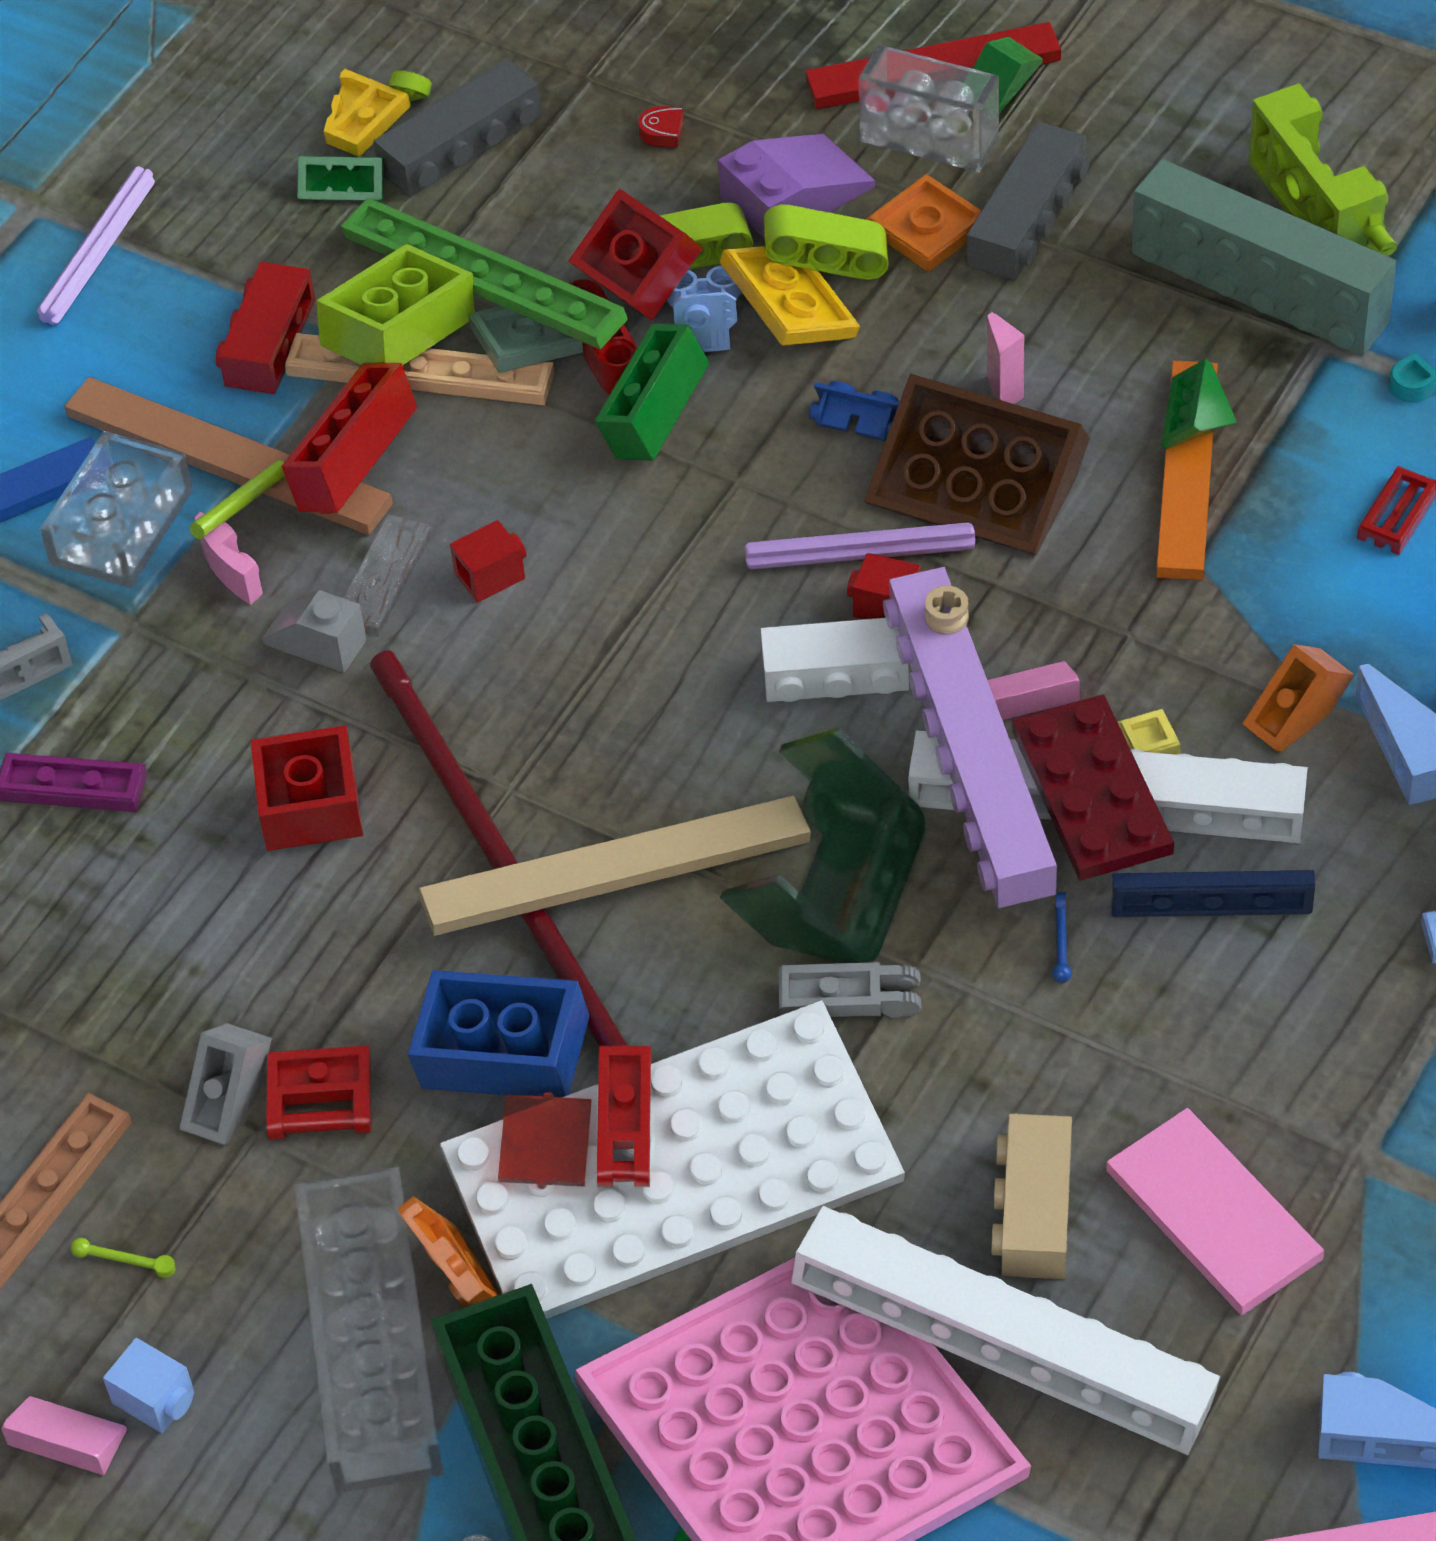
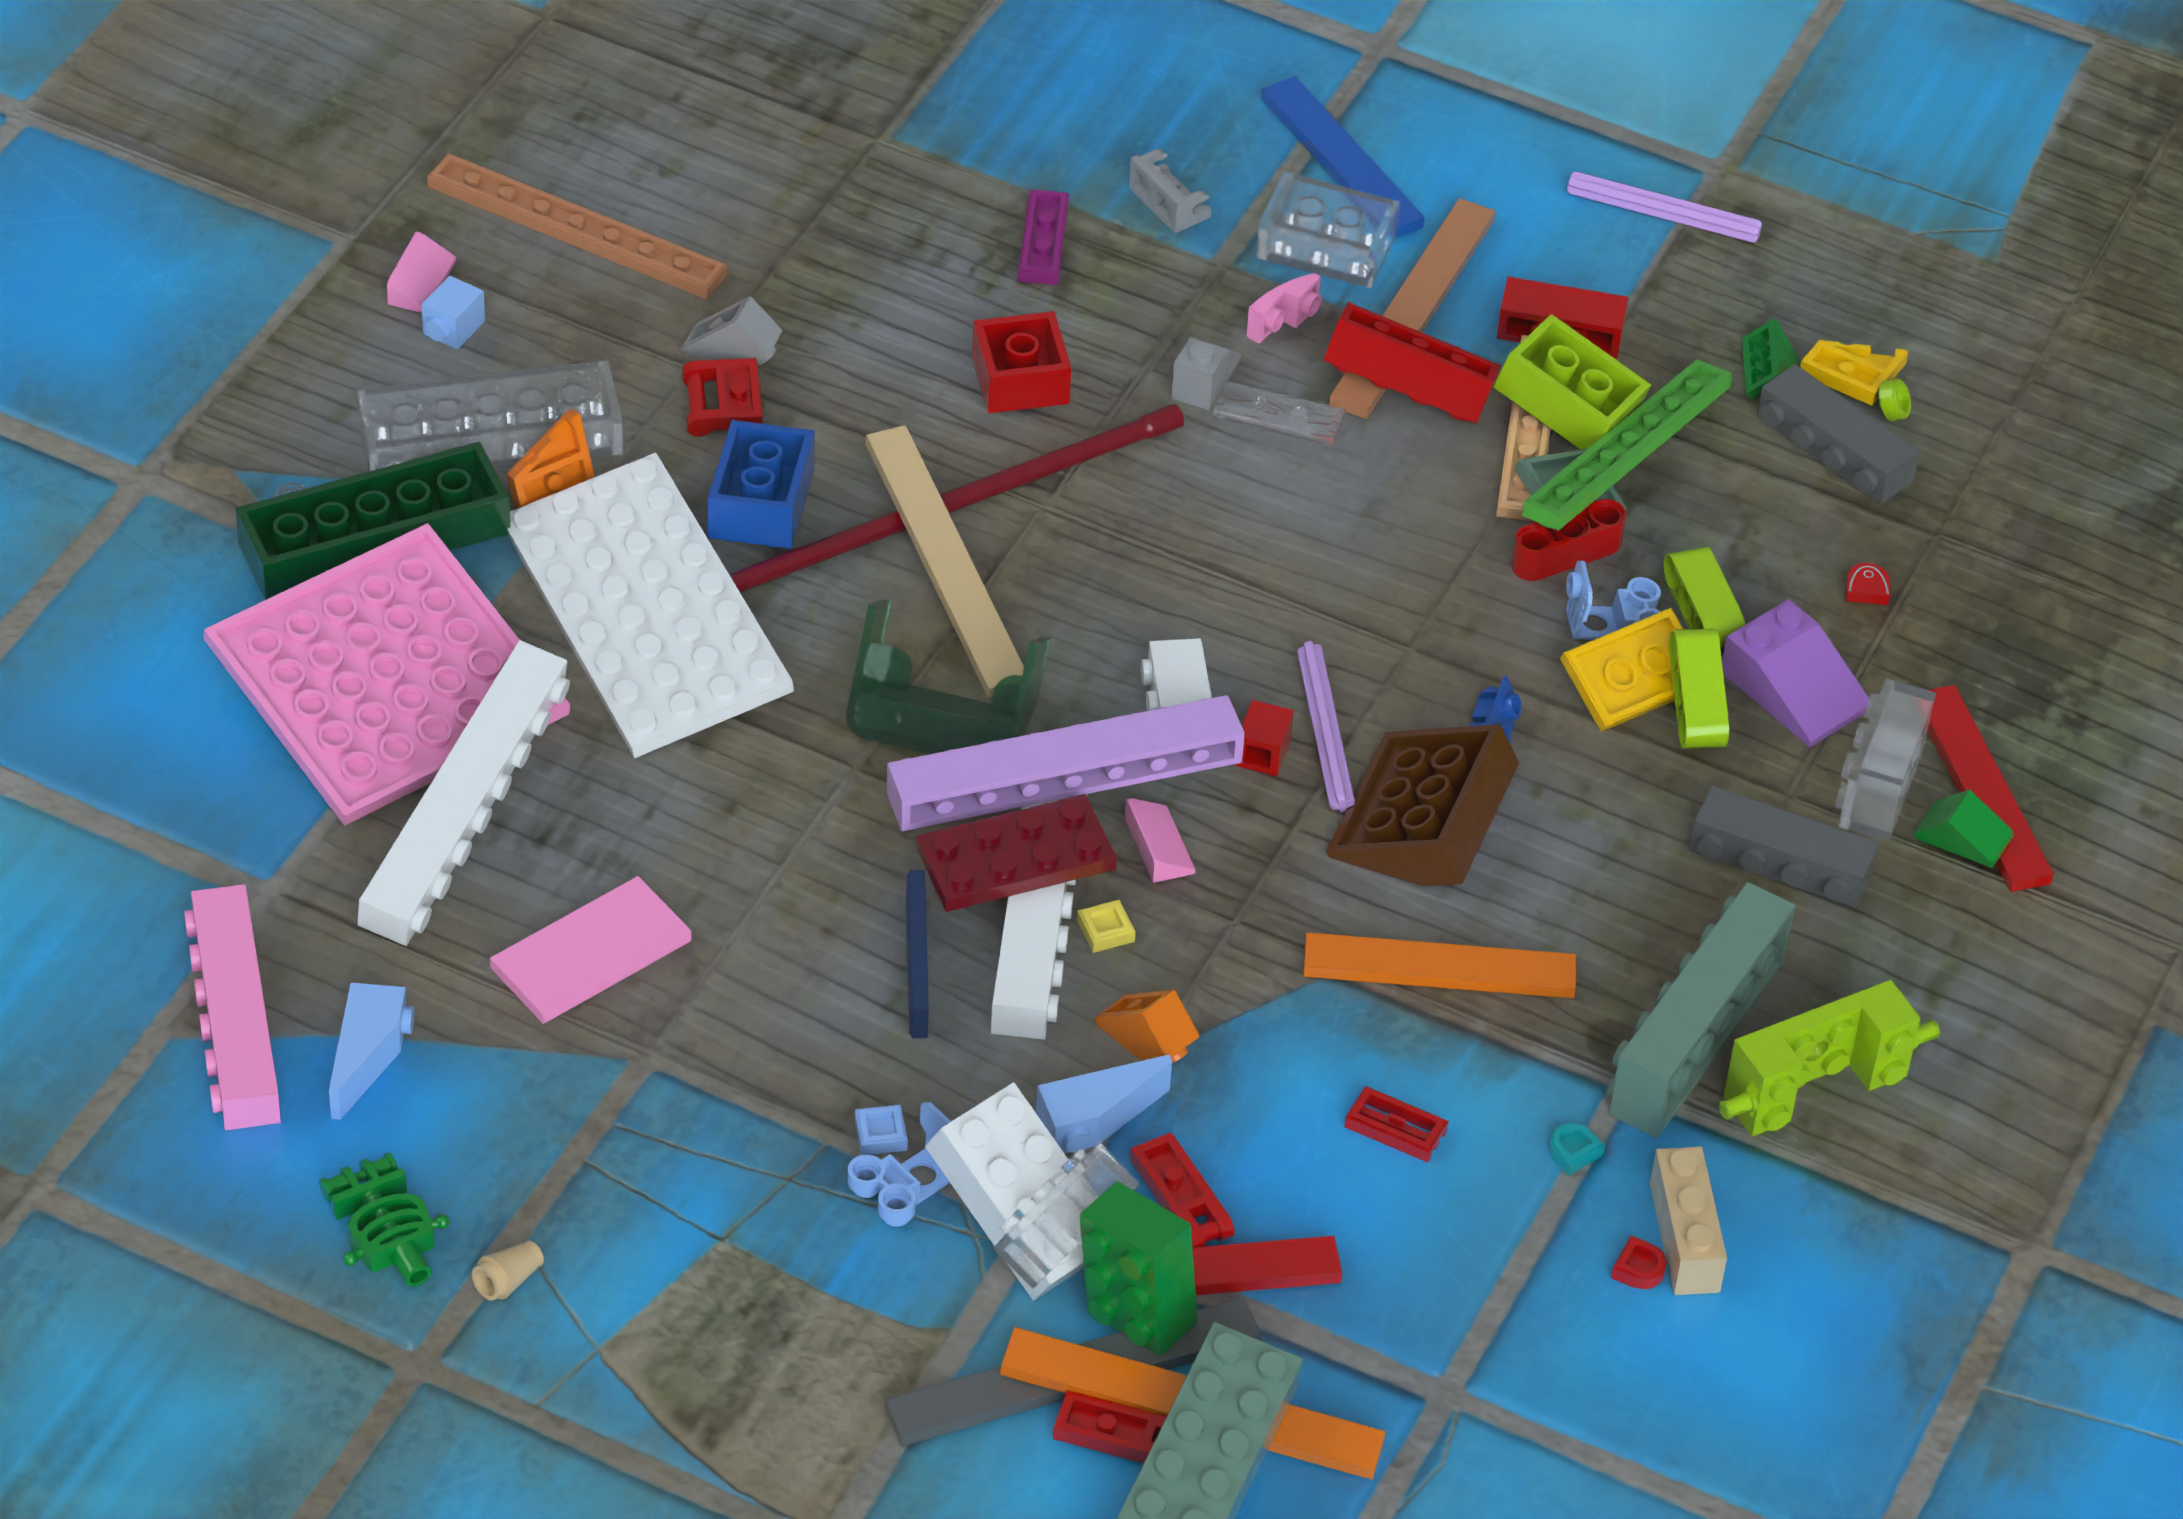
camera: 80 degrees right, 5 degrees down
lime hinge [70,1238,176,1278] -> none
lime bar [189,460,285,539] -> none
red brick [450,520,527,603] -> none
clear red piece [498,1092,592,1189] -> none
red brick [568,188,703,321] -> none
green brick [594,324,709,461] -> none
red plate [597,1046,651,1187] -> none
light grey hinge [779,962,921,1018] -> none
orange tile [866,174,982,272] -> none
tan bush [925,586,969,635] -> none
bright pink slope [987,312,1024,404] -> none
tan brick [992,1114,1072,1280] -> none
blue hinge [1052,892,1072,983] -> none
green slope [1160,359,1237,449] -> none

